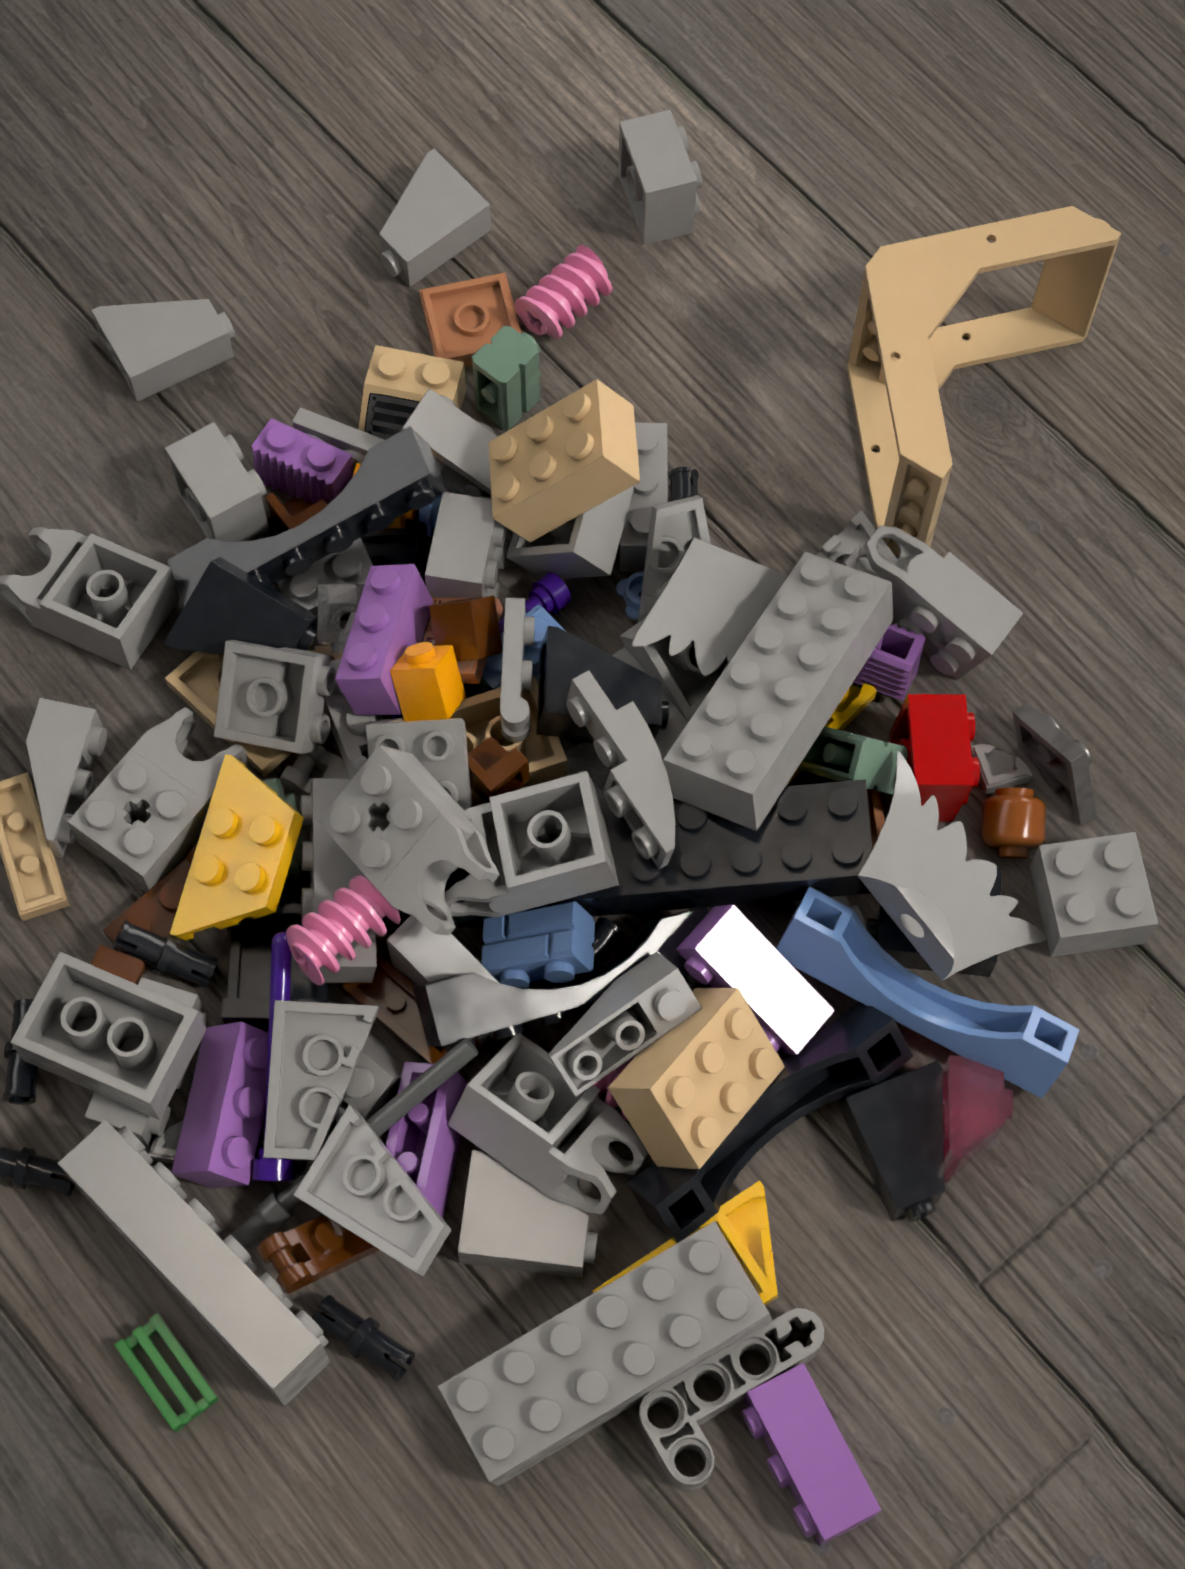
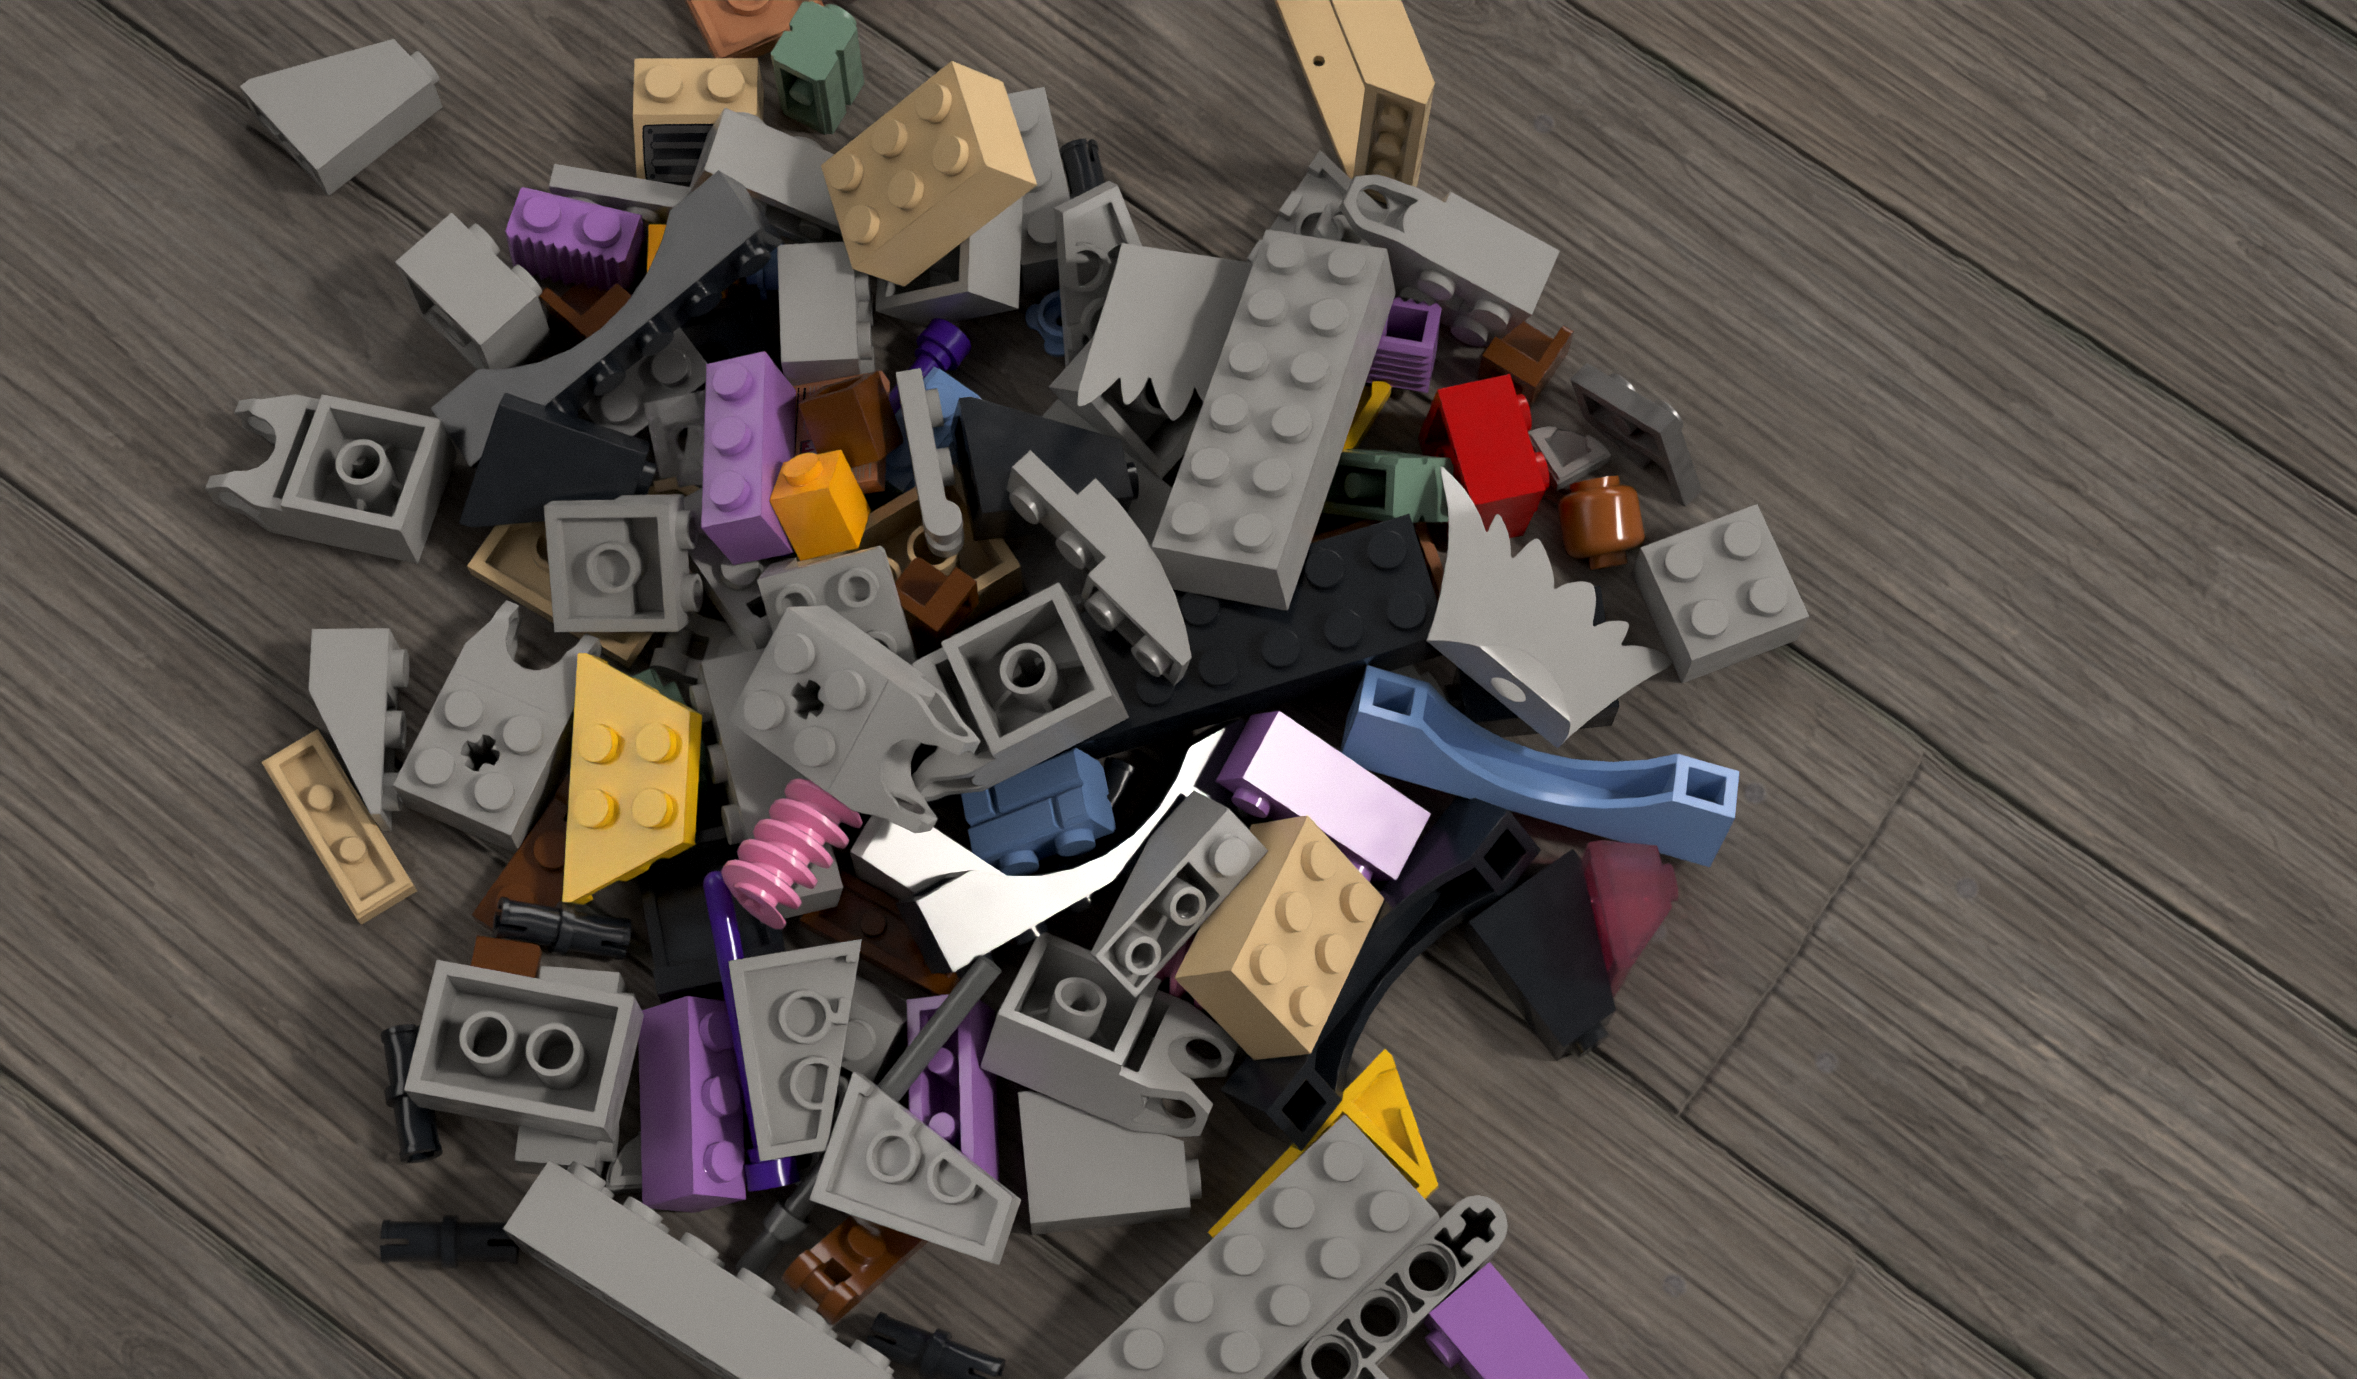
camera: 15 degrees left, 5 degrees up
none -> reddish brown panel [1477,321,1574,409]

